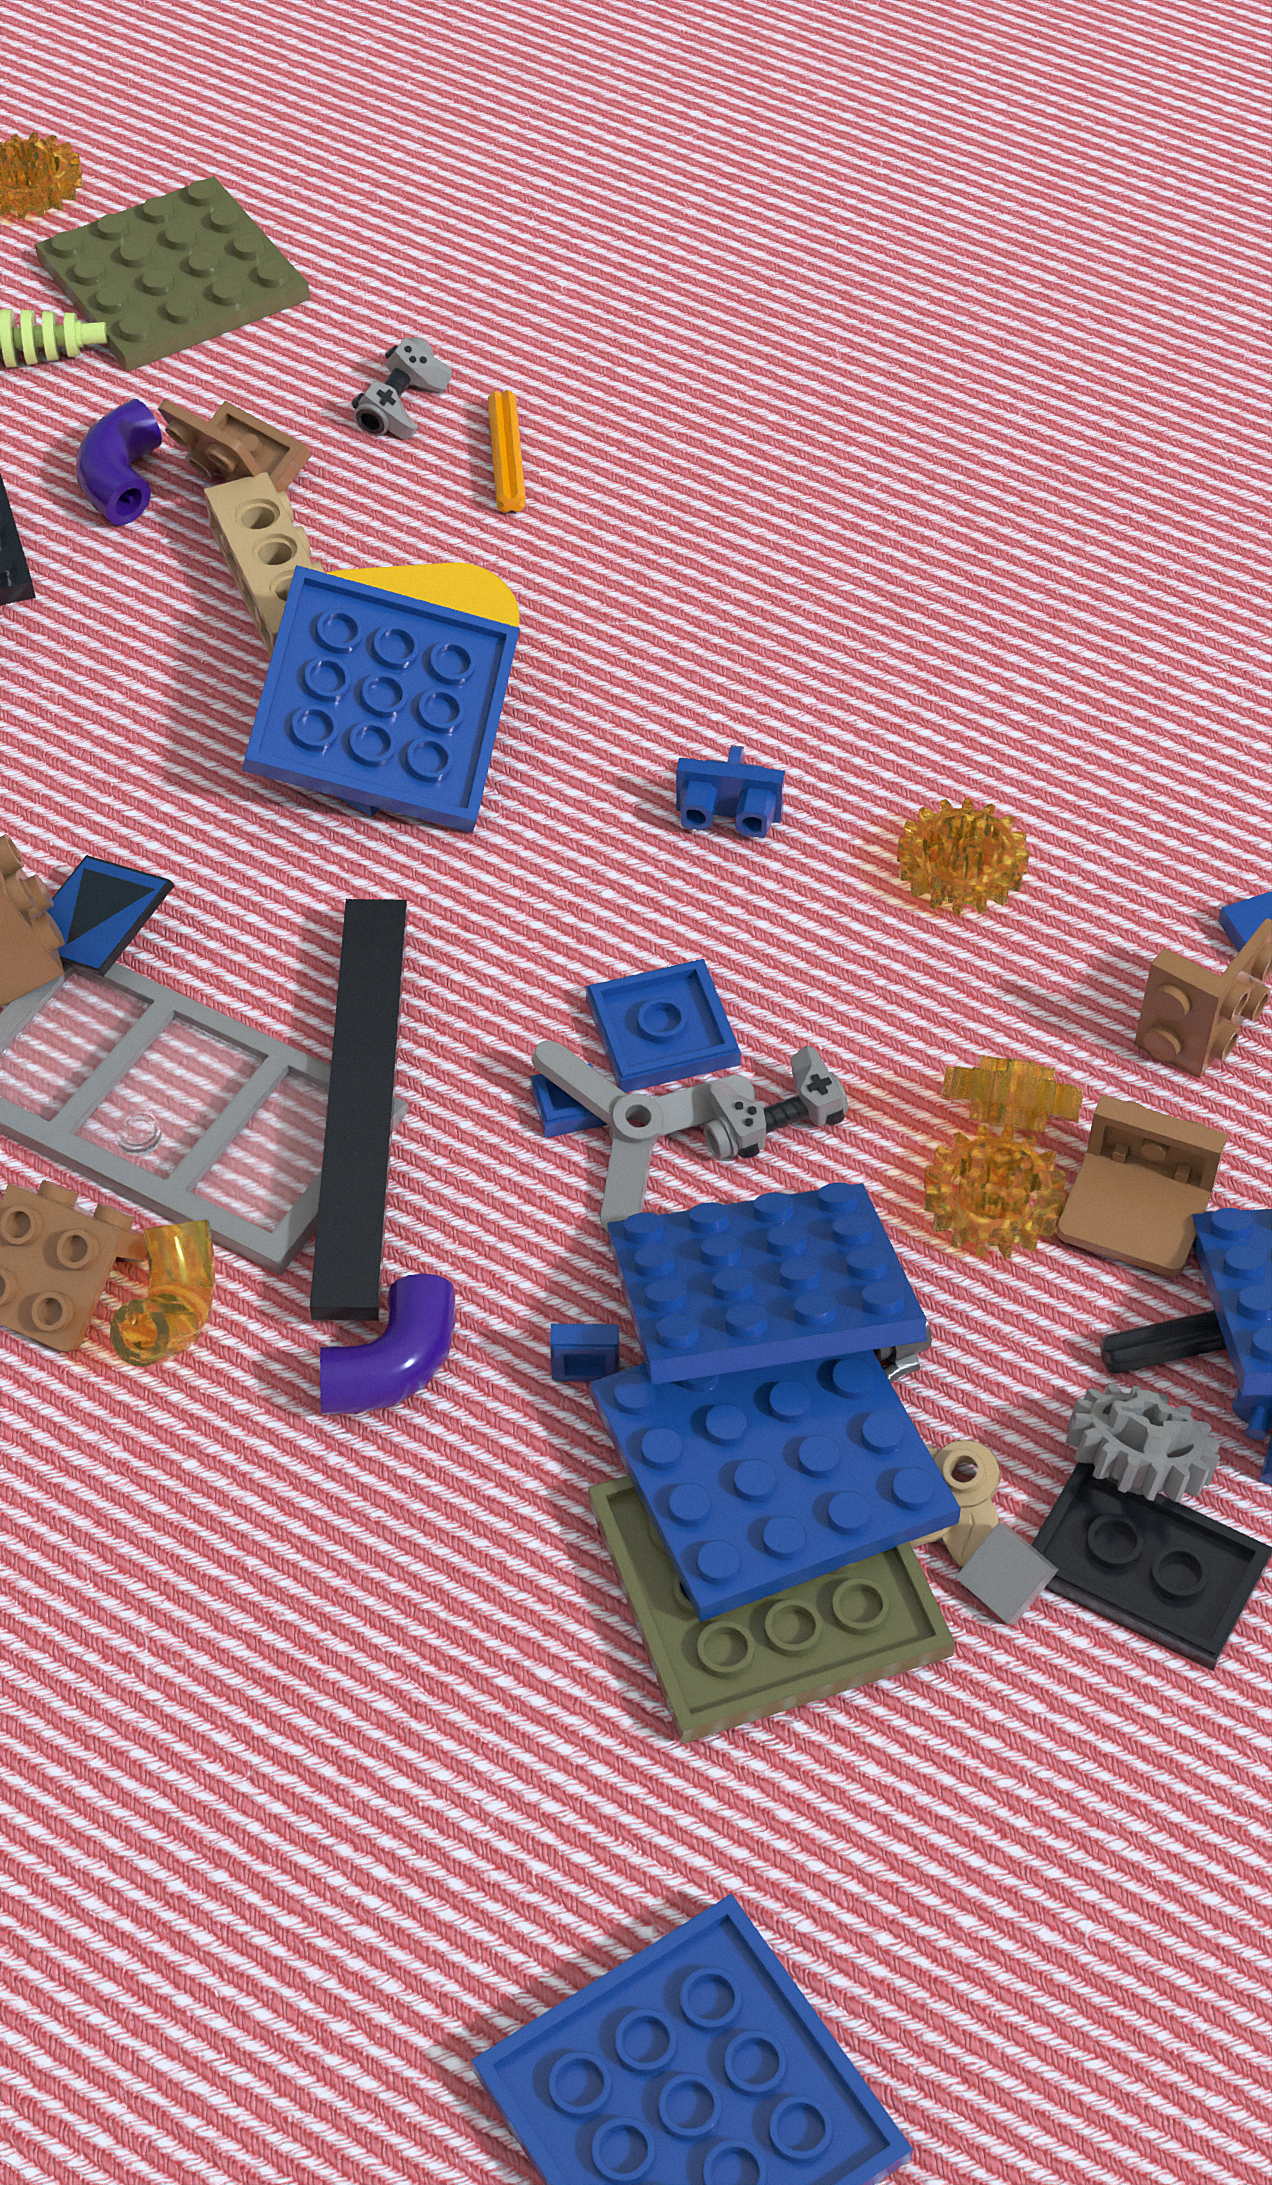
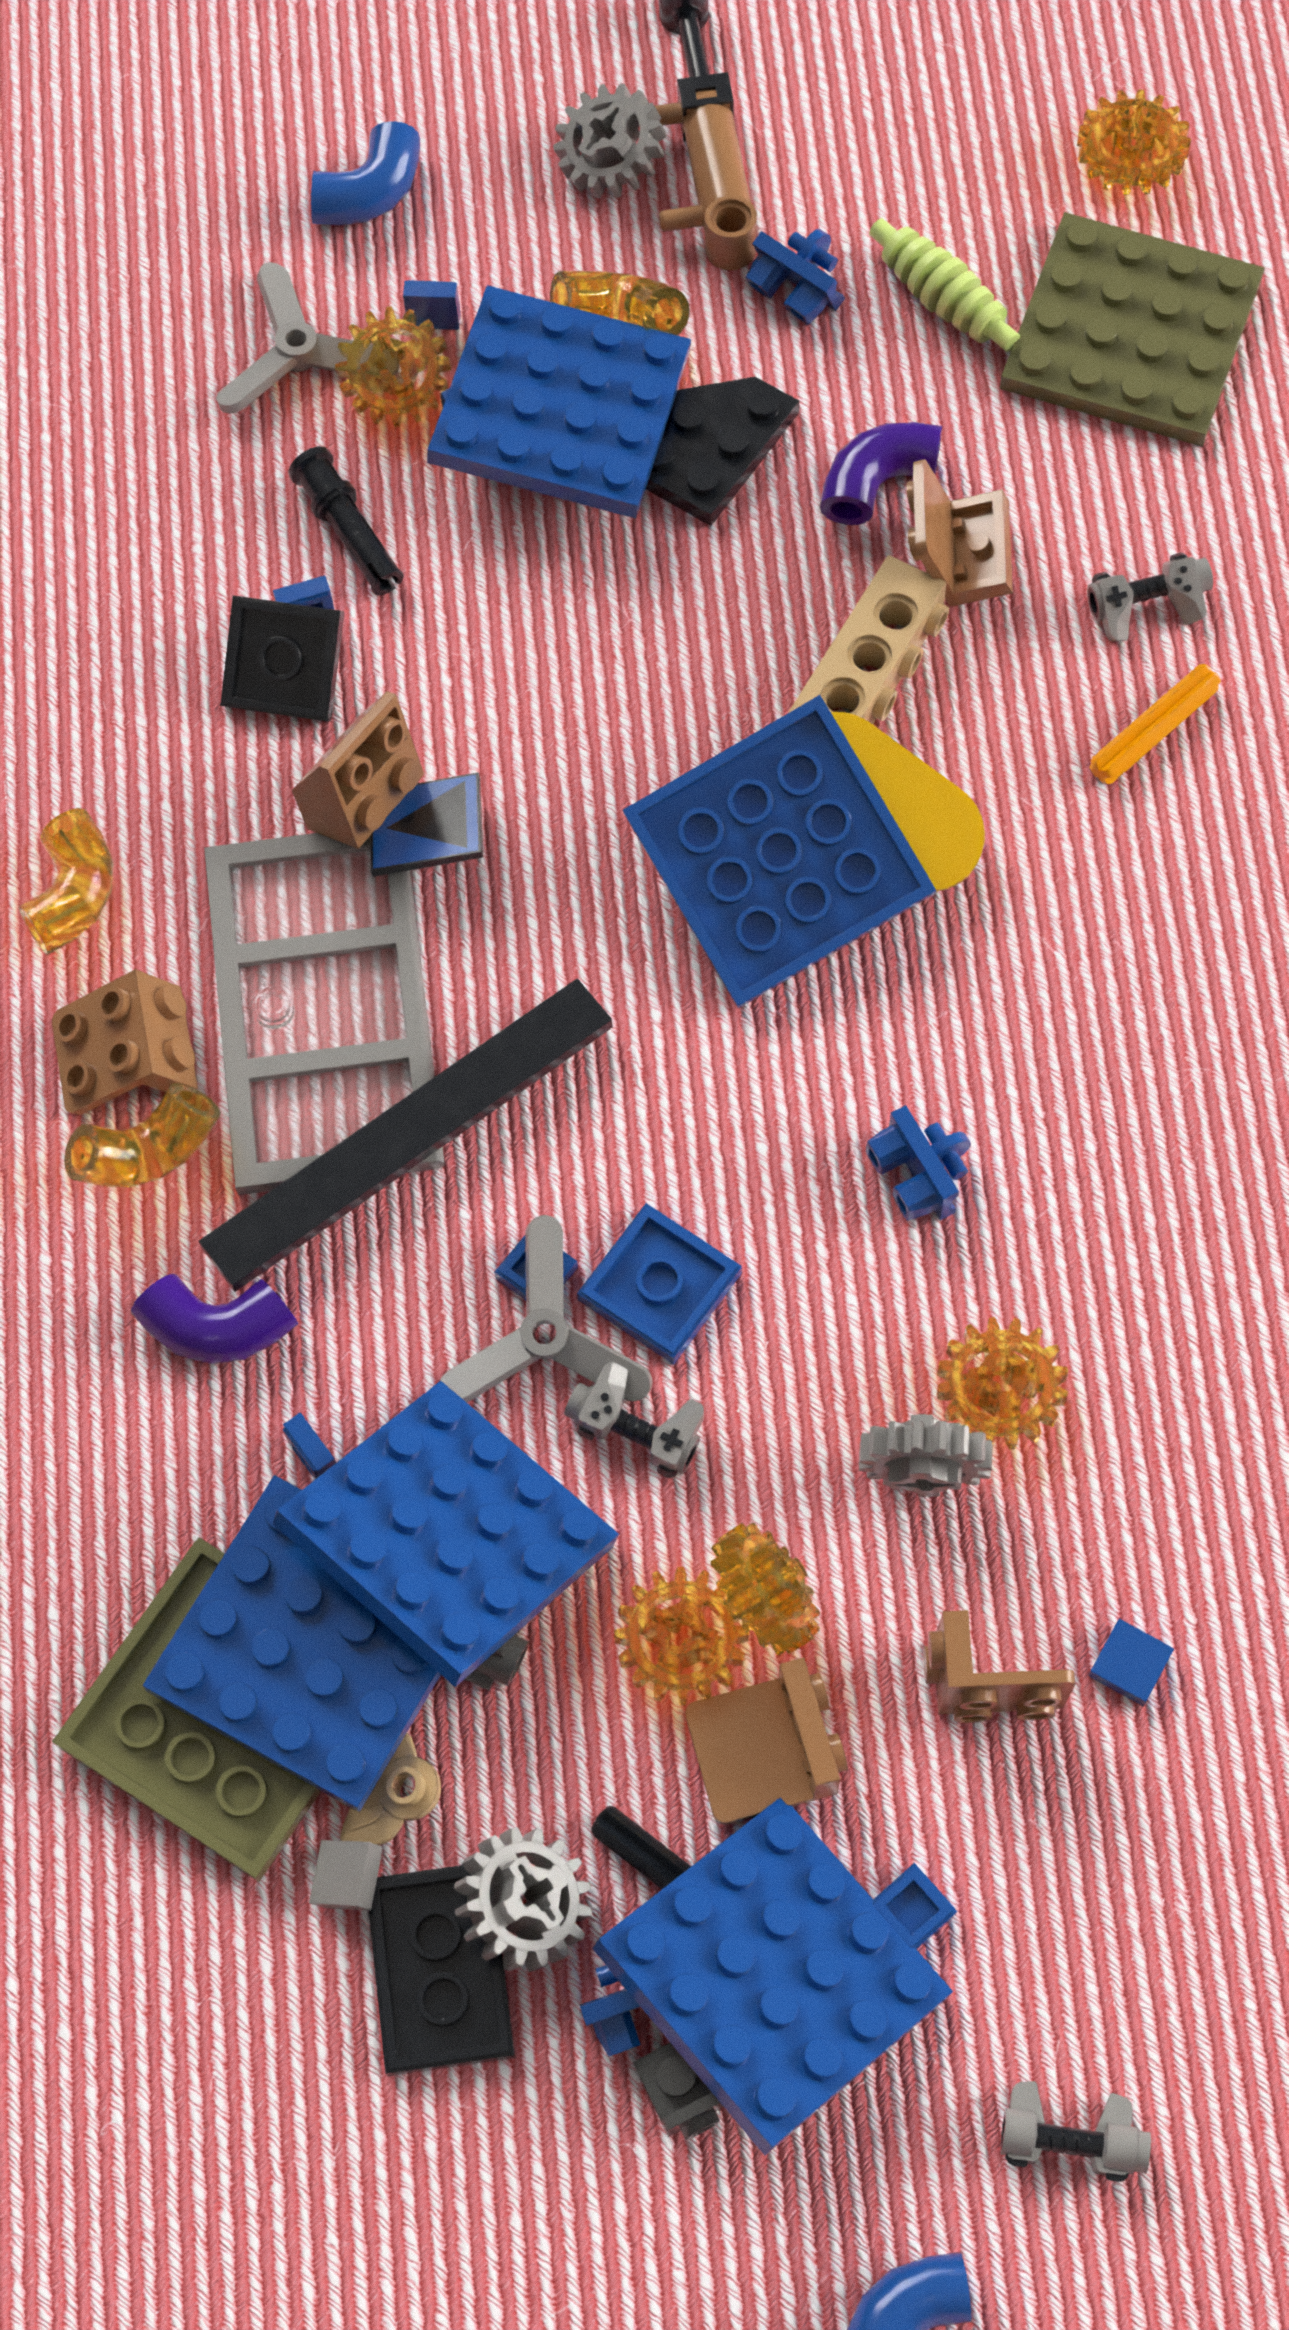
camera: 55 degrees right, 15 degrees up
none -> light grey gear [859,1414,993,1497]

